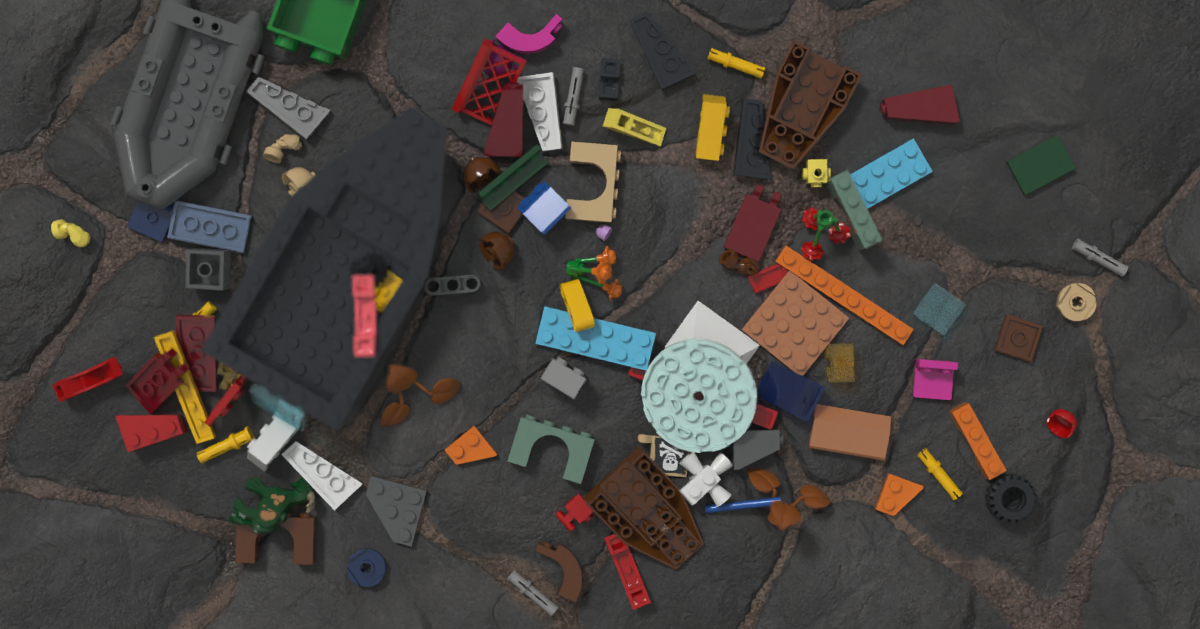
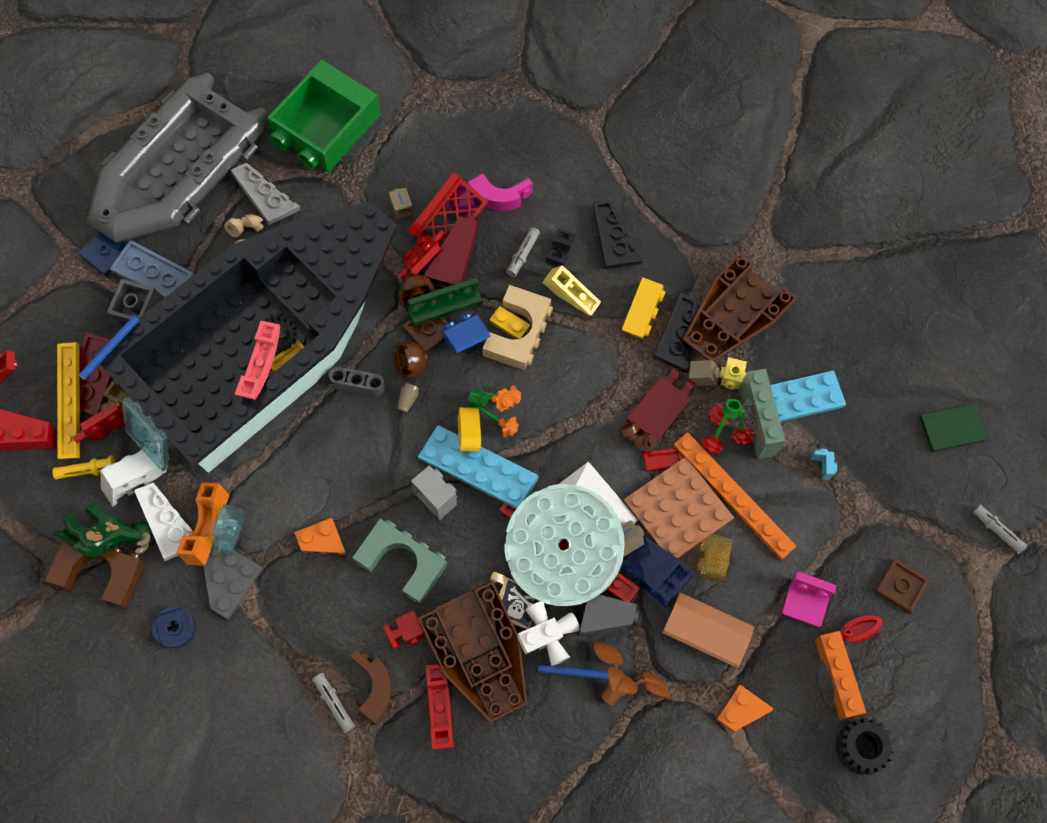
camera: 15 degrees right, 20 degrees down
light yellow arm [51,219,90,248] -> none
dark red tile [126,348,190,415] -> none
dark orange plant [380,366,461,427] -> none
white wing [517,72,563,151] -> none
lavender hinge [596,224,612,241] -> none
yellow pin [707,48,765,79] -> none
dark red slope [880,84,960,125] -> none
clear light blue plate [912,282,966,336] -> none
yellow pin [917,448,963,500] -> none
red hair [1046,409,1078,438] -> none
tan plate [1056,283,1097,321] -> none
none -> blue bar [78,315,140,380]
none -> orange arch [176,483,229,566]
none -> clear light blue window [212,504,245,555]
none -> dark tan brick [389,187,413,219]
none -> dark tan cone [397,383,419,413]
none -> red plate [398,229,446,280]
none -> yellow plate [489,306,531,339]
none -> dark tan brick [621,520,644,556]
none -> dark tan brick [689,360,720,386]
none -> medium azure bracket [811,449,837,480]
none -> red arm [841,615,883,643]

